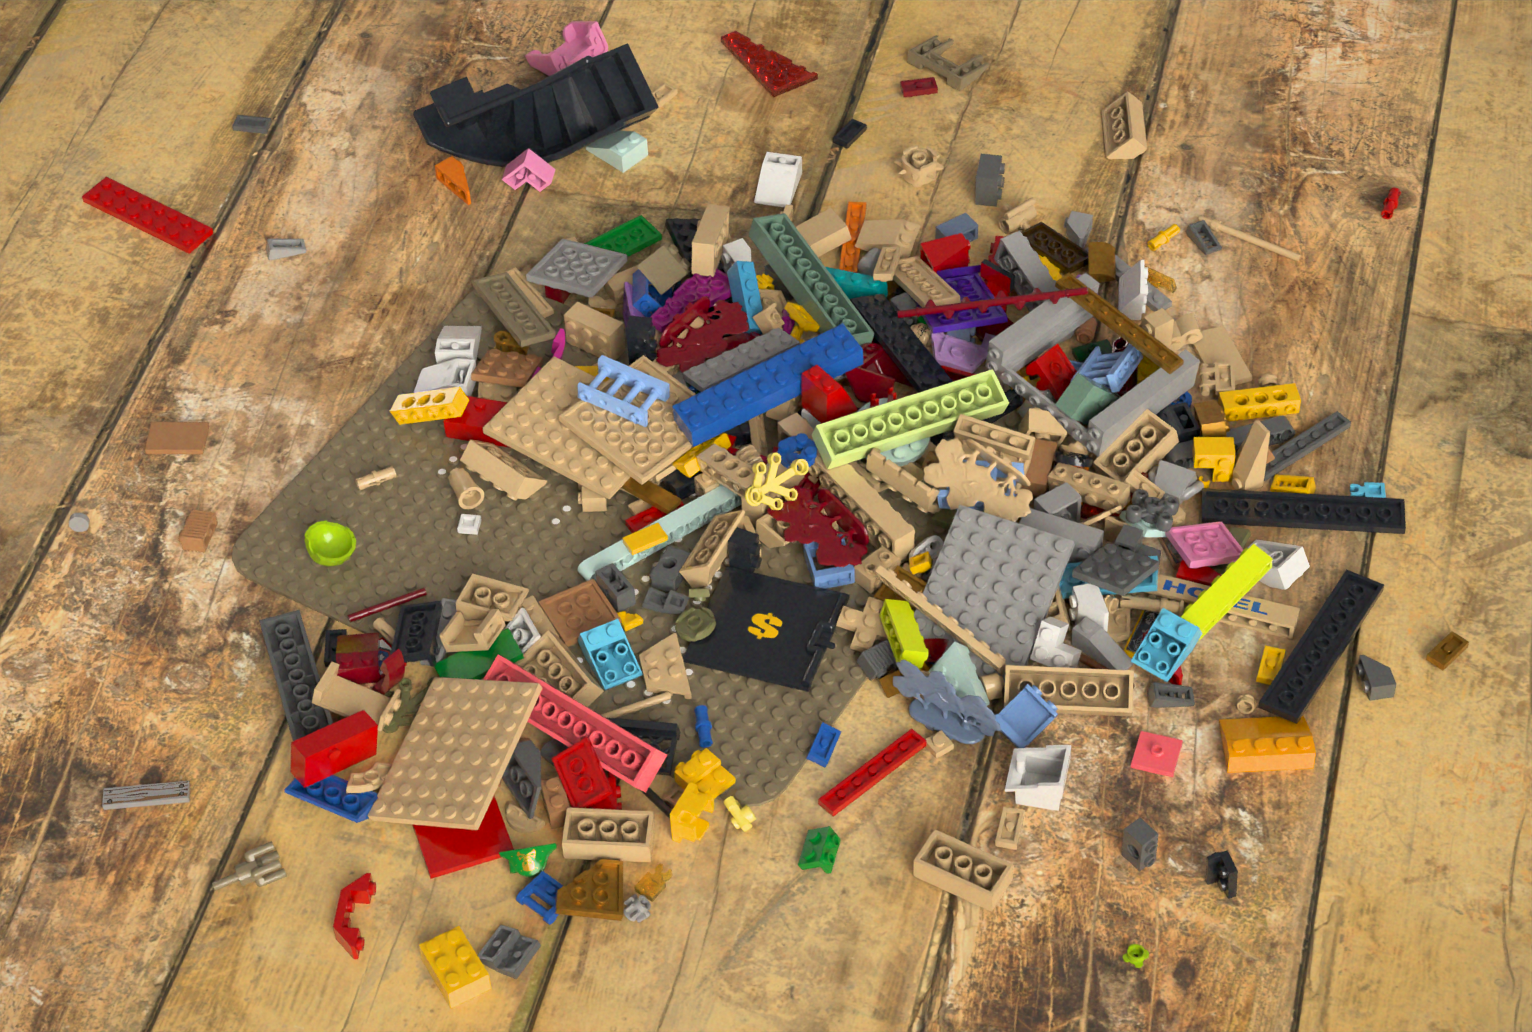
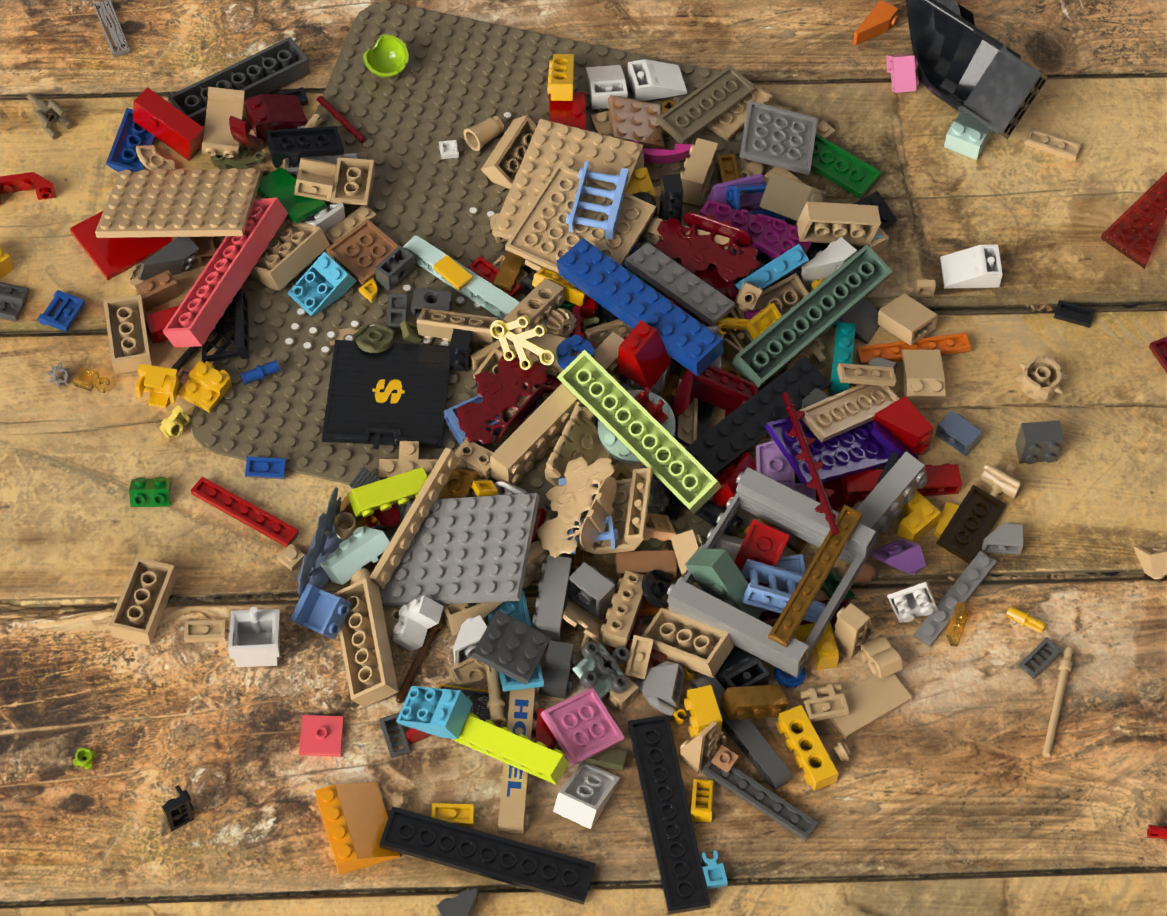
camera: 70 degrees right, 10 degrees up
tan pin [355,466,396,491] -> none
green hat [499,843,557,878] -> none
bright pink windscreen [525,21,608,76] -> none
red tile [551,737,613,809] -> none
pearl gold plate [555,859,623,921] -> none
tan piece [601,692,671,718] -> none
tan wing [639,633,692,699] -> none
light grey slope [1071,617,1133,670] -> none
pearl gold brick [1088,242,1116,283] -> none
dark grey brick [1121,818,1158,871] -> none

